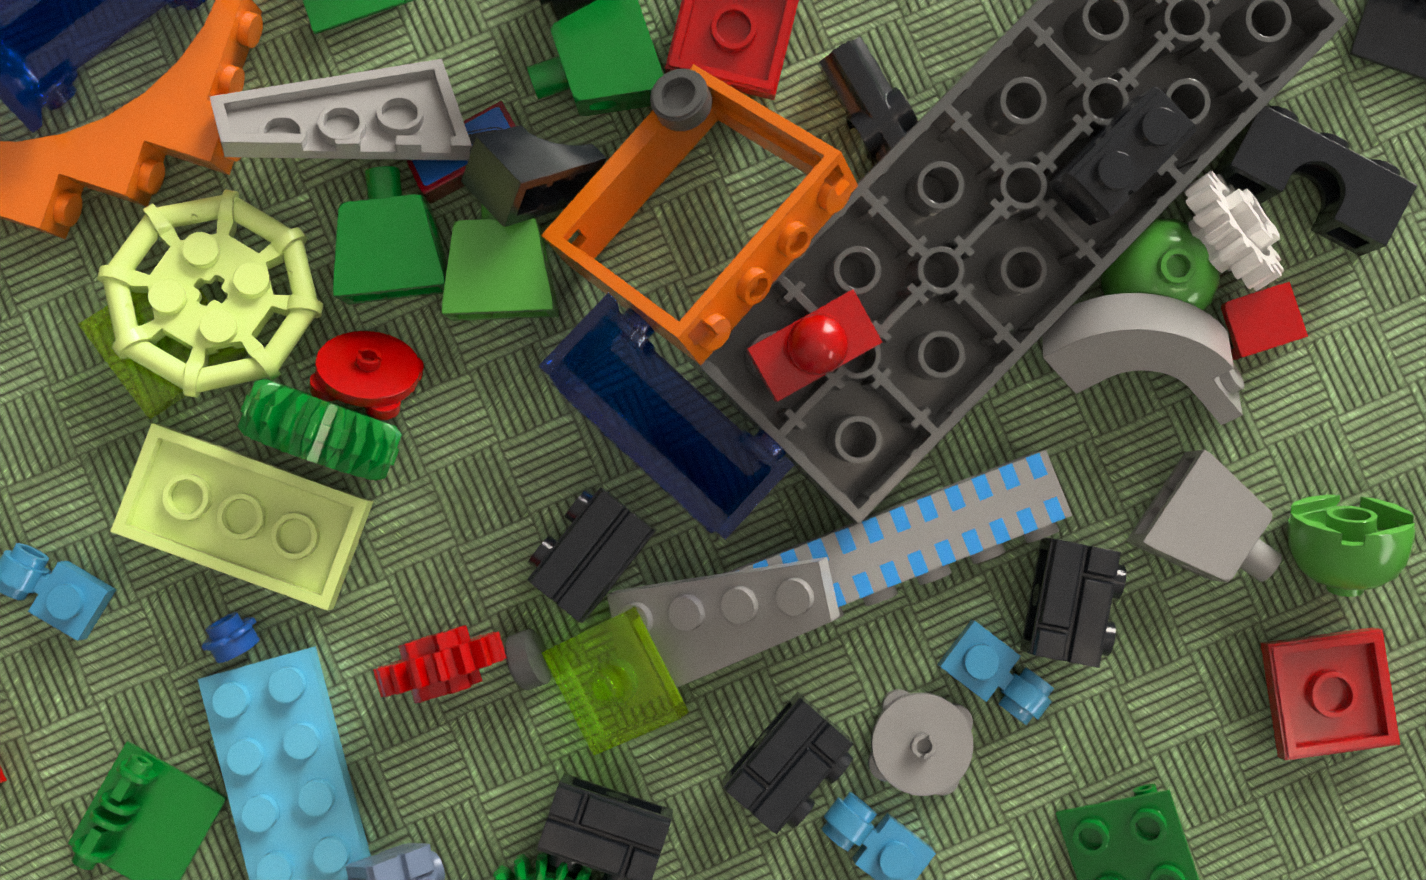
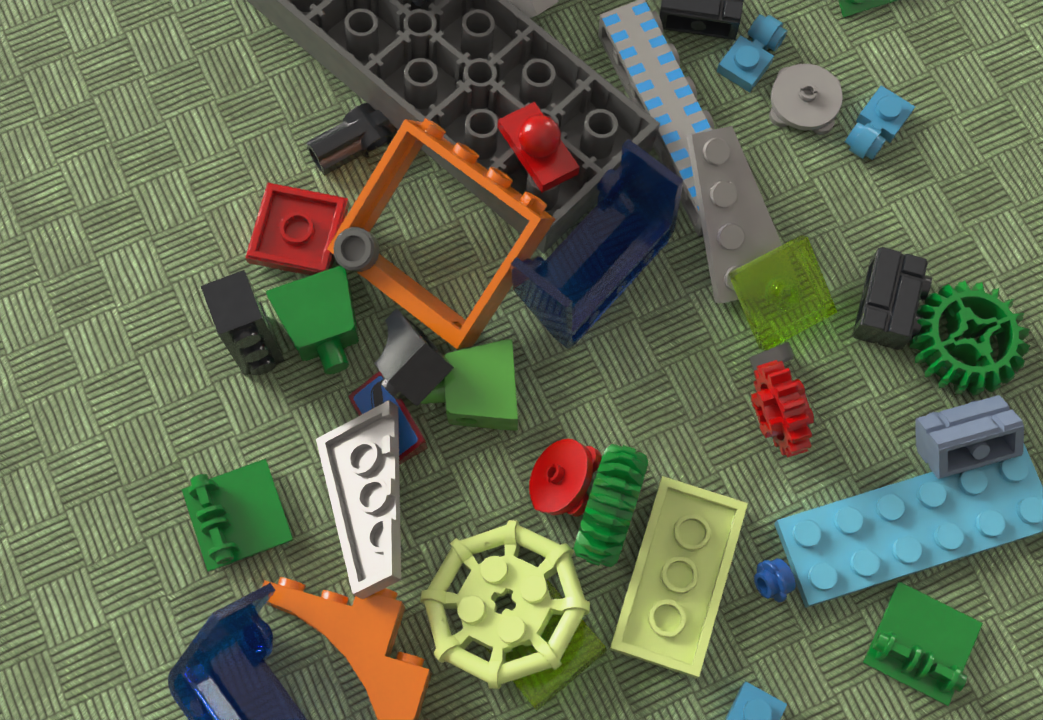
camera: 90 degrees left, 15 degrees down
green torso [333,166,448,305] -> none
black brick [527,487,657,623] -> none
black brick [723,692,854,834] -> none

